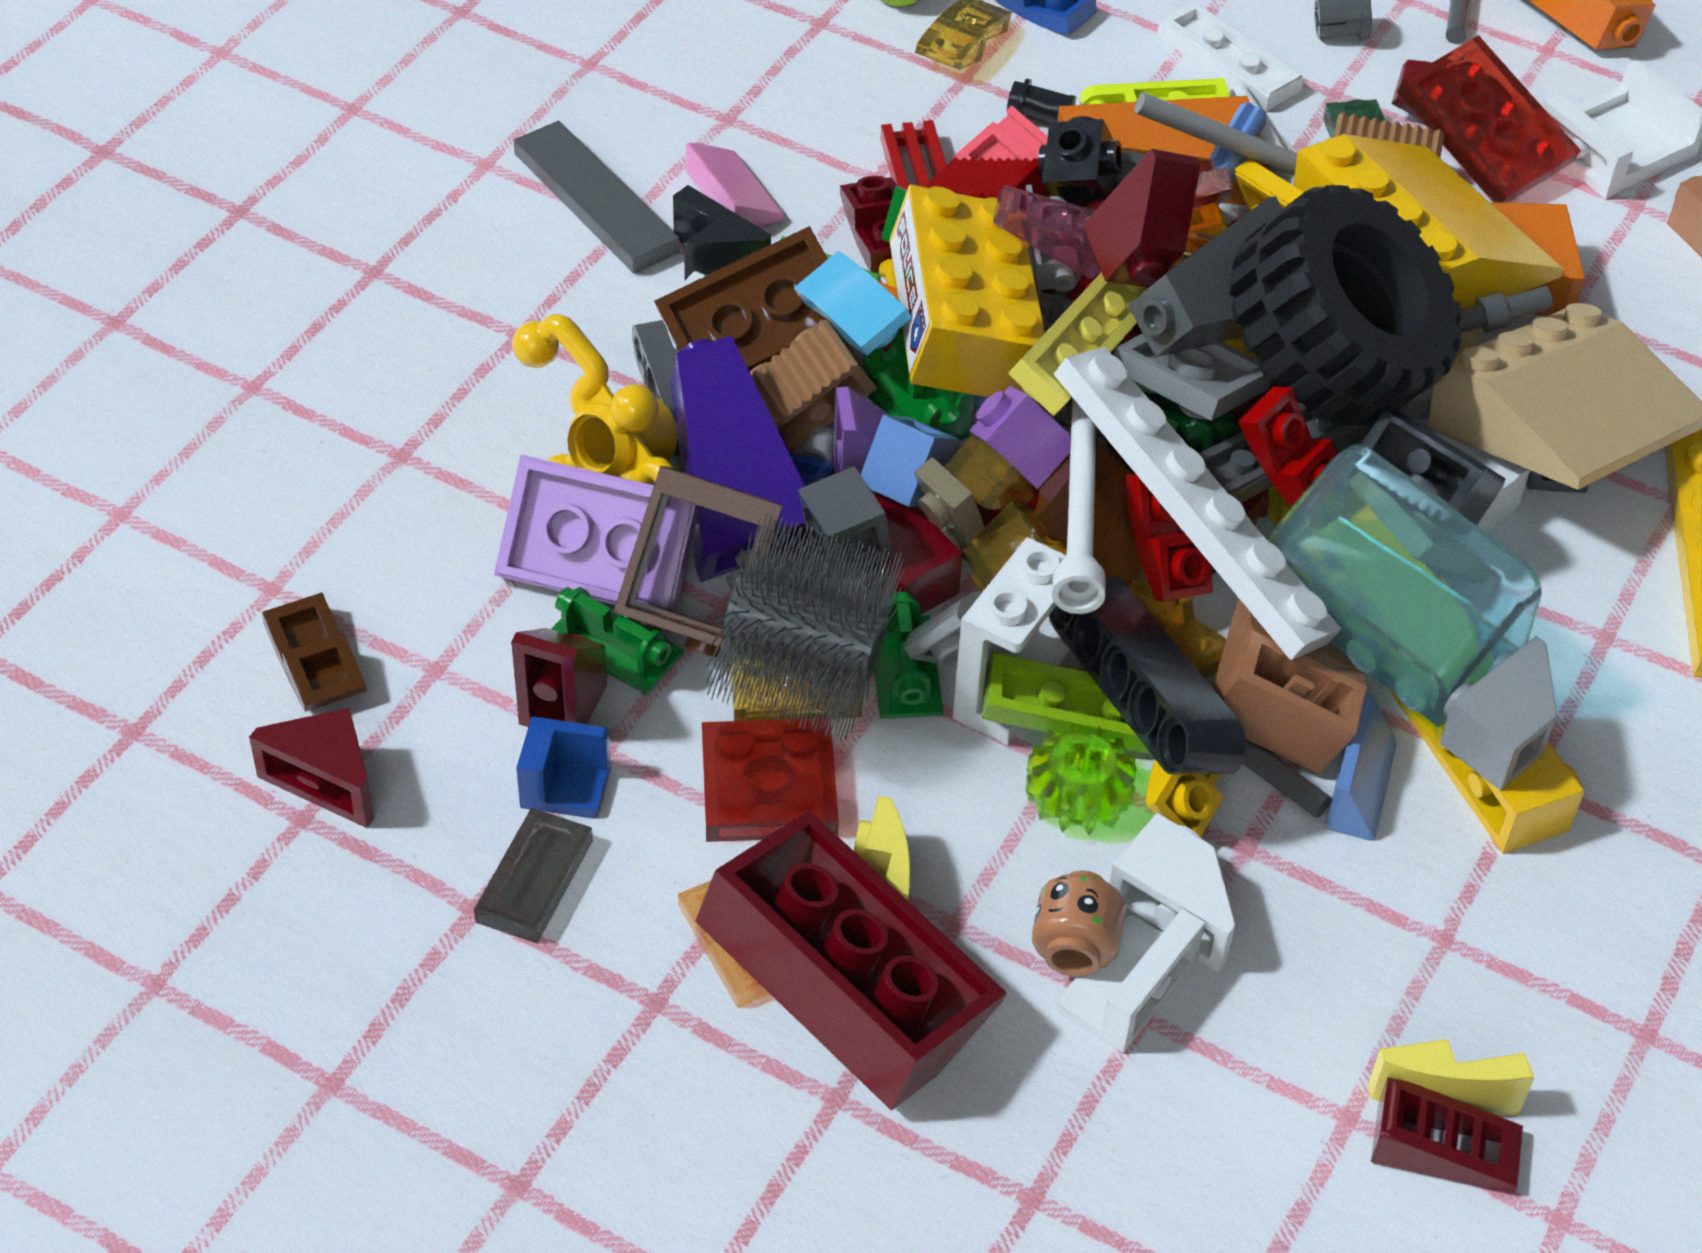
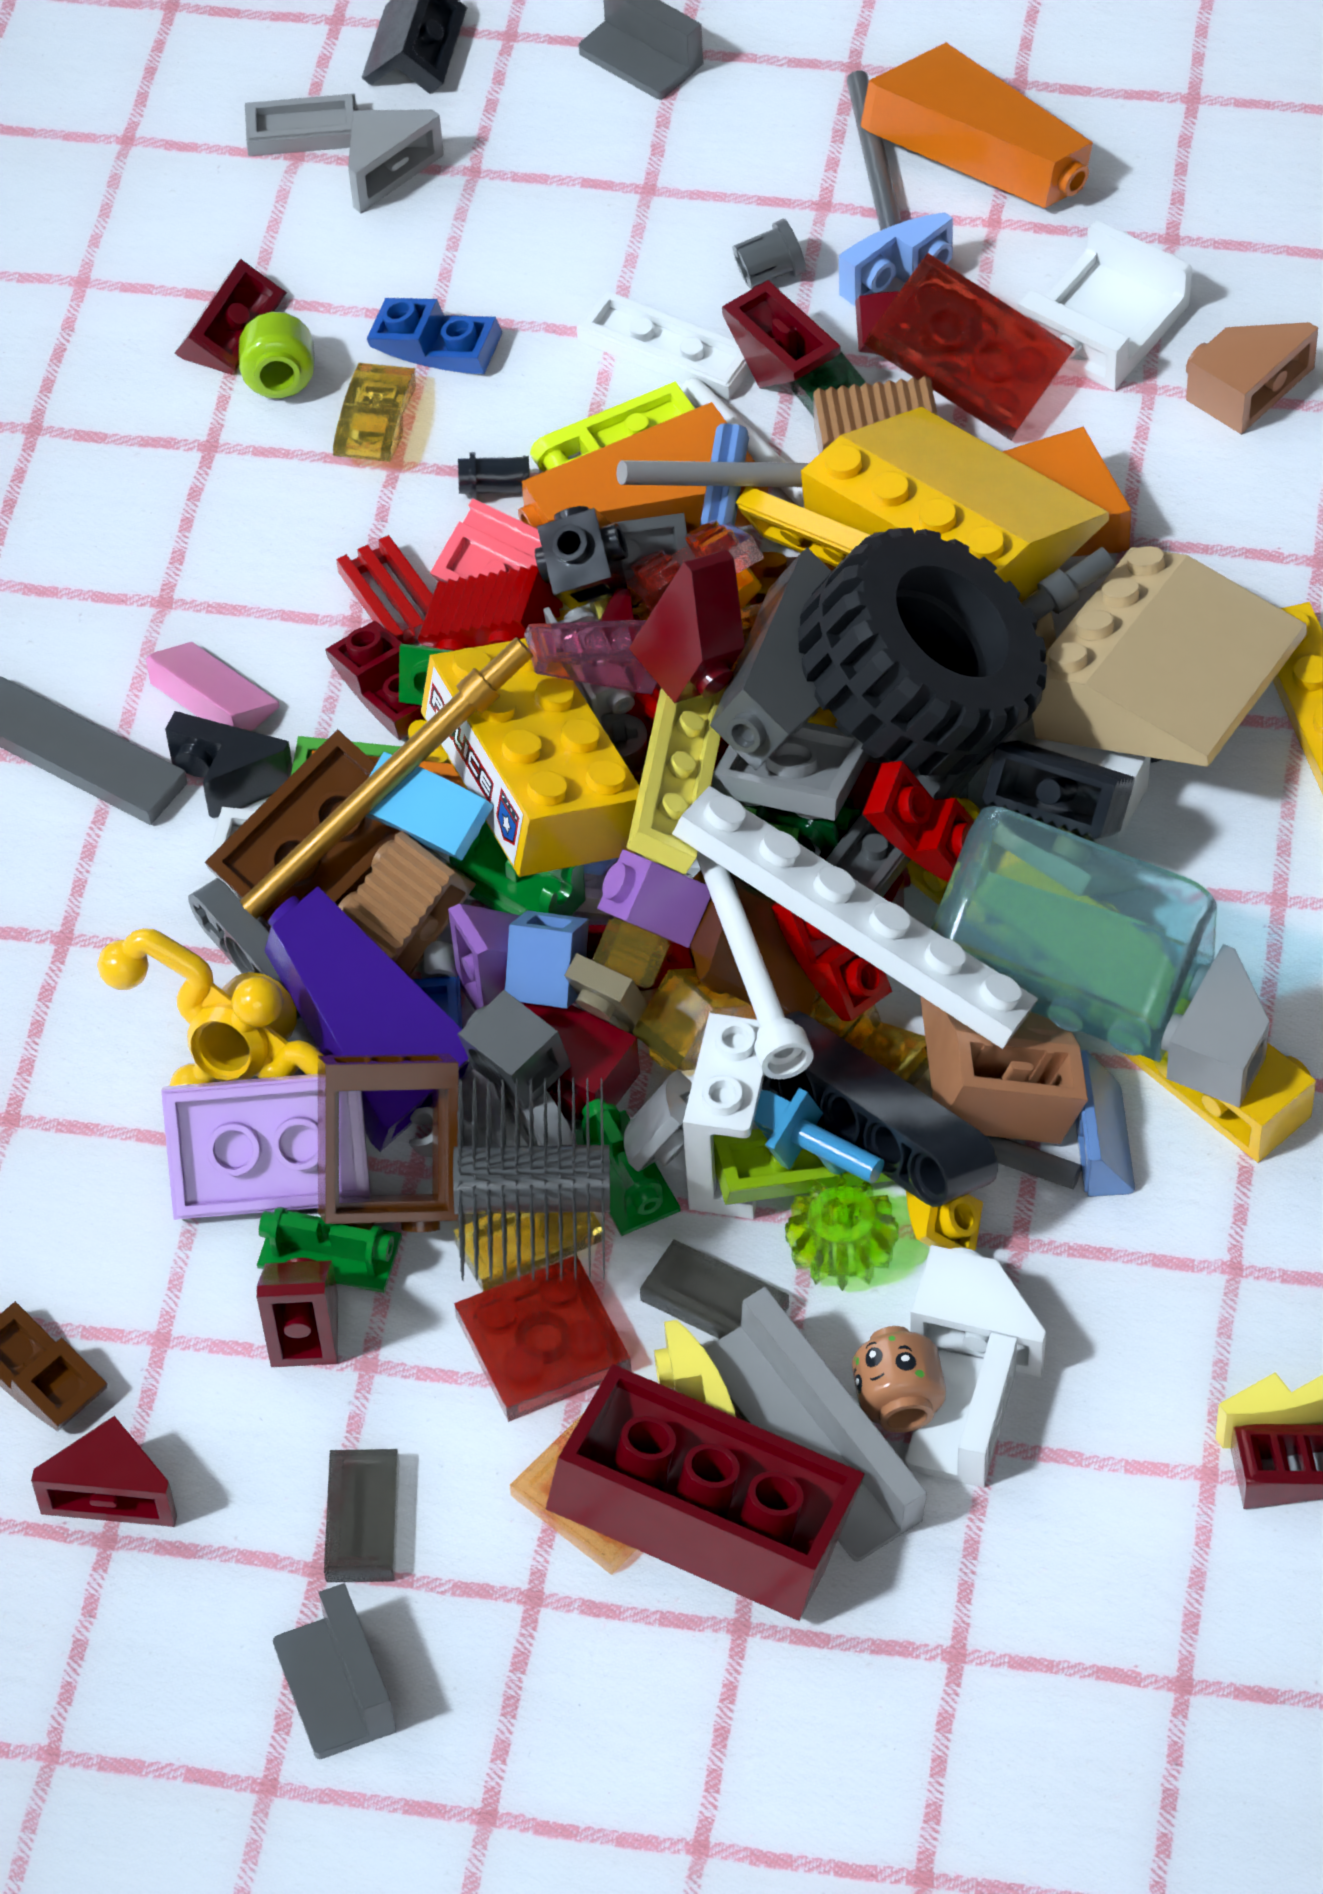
camera: 15 degrees left, 5 degrees up
blue panel [516,717,611,818] -> none
none -> pearl gold bar [240,637,534,919]
none -> dark grey panel [273,1583,396,1759]
none -> clear smoke tile [640,1239,789,1339]
none -> light grey panel [705,1287,927,1562]
none -> dark red slope [722,280,841,388]
none -> dark azure arm [754,1088,884,1184]
none -> light blue slope [839,212,953,306]

